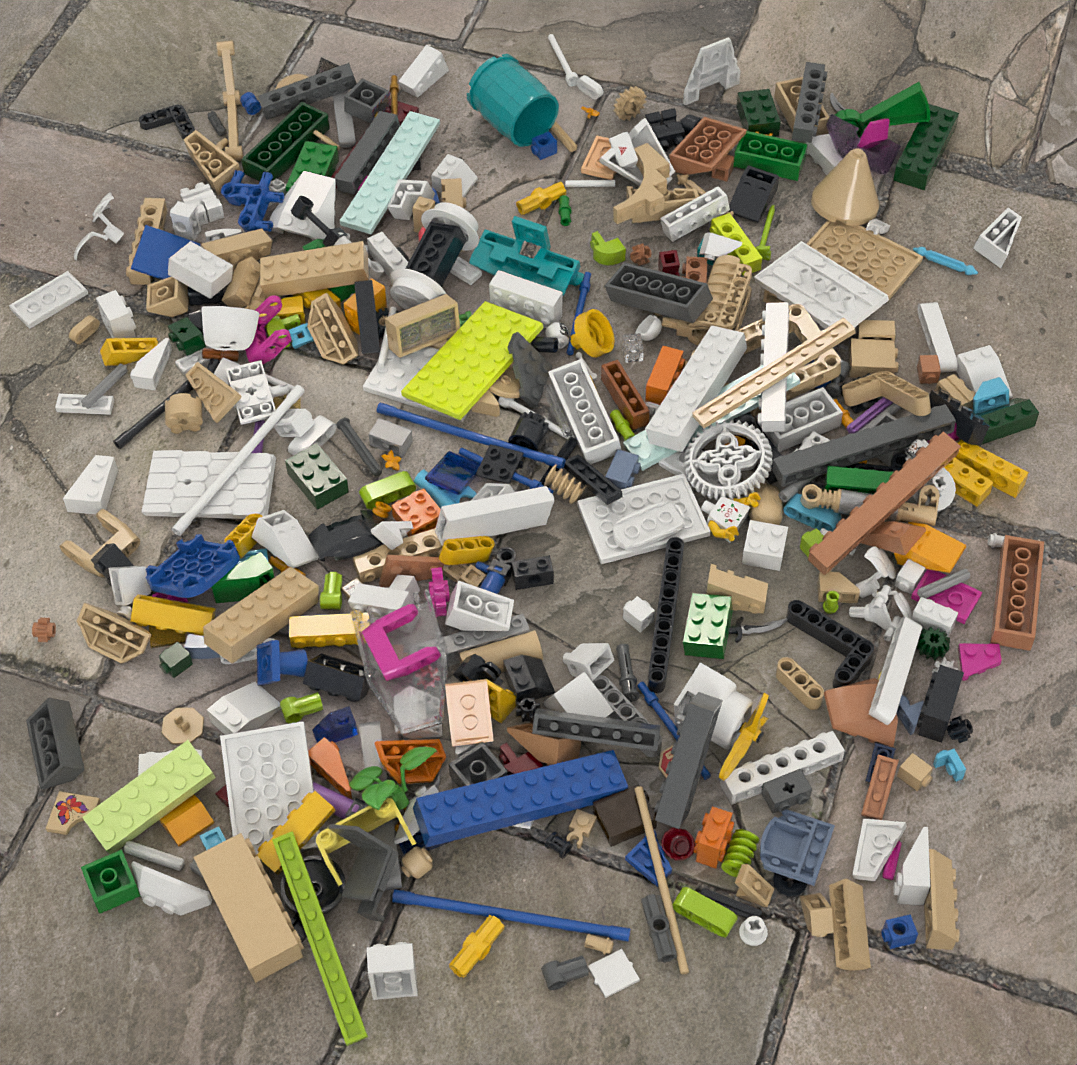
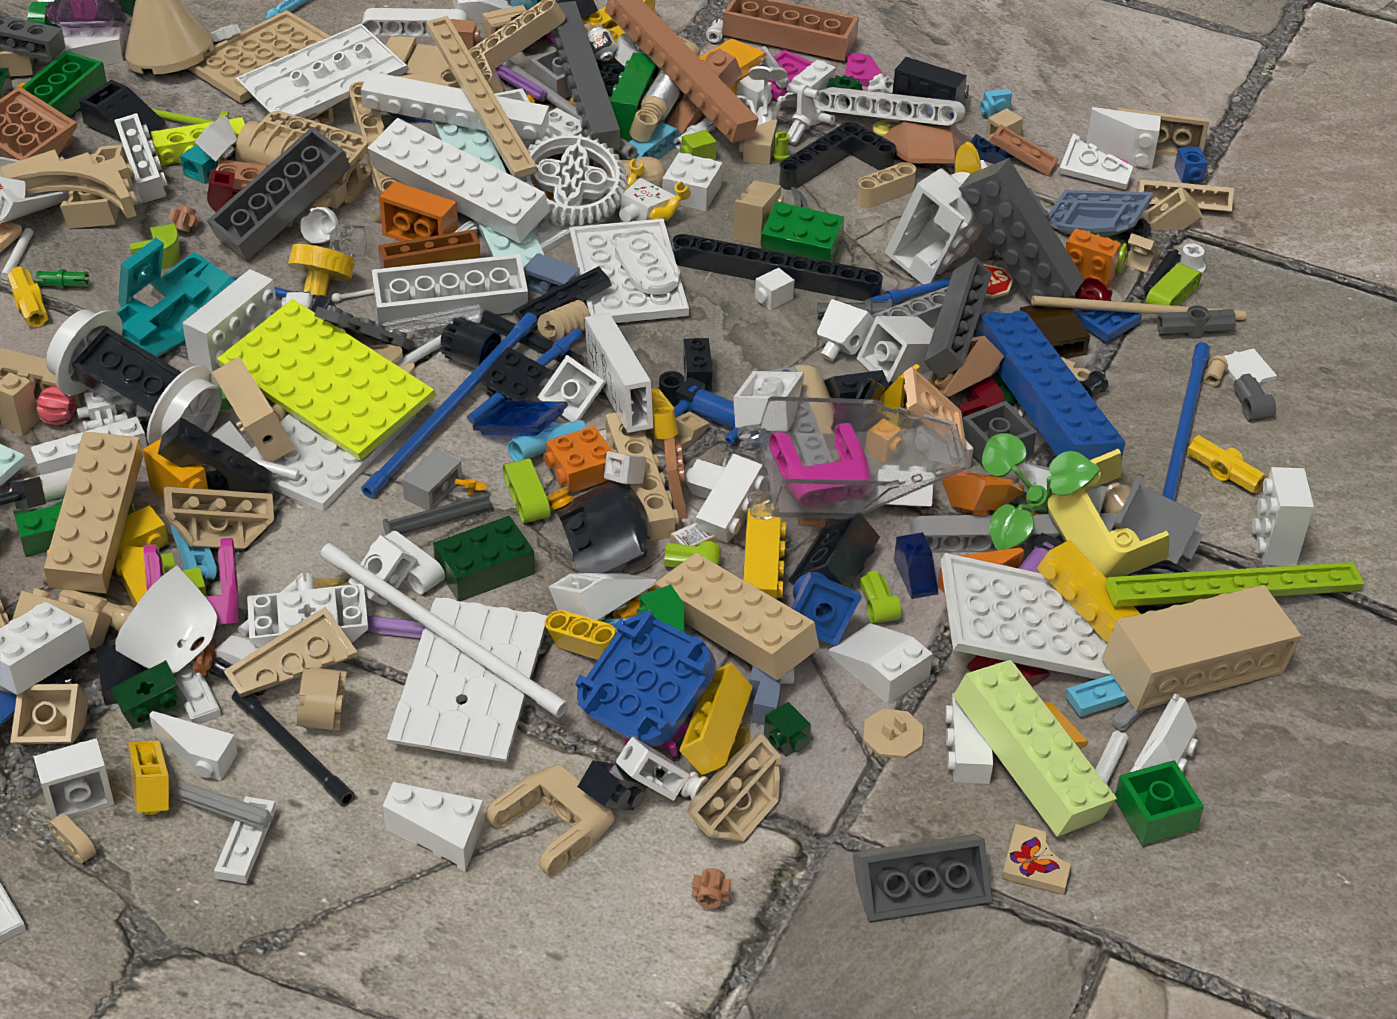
camera: 85 degrees left, 10 degrees down
dark pink gear [429,567,450,617] -> none

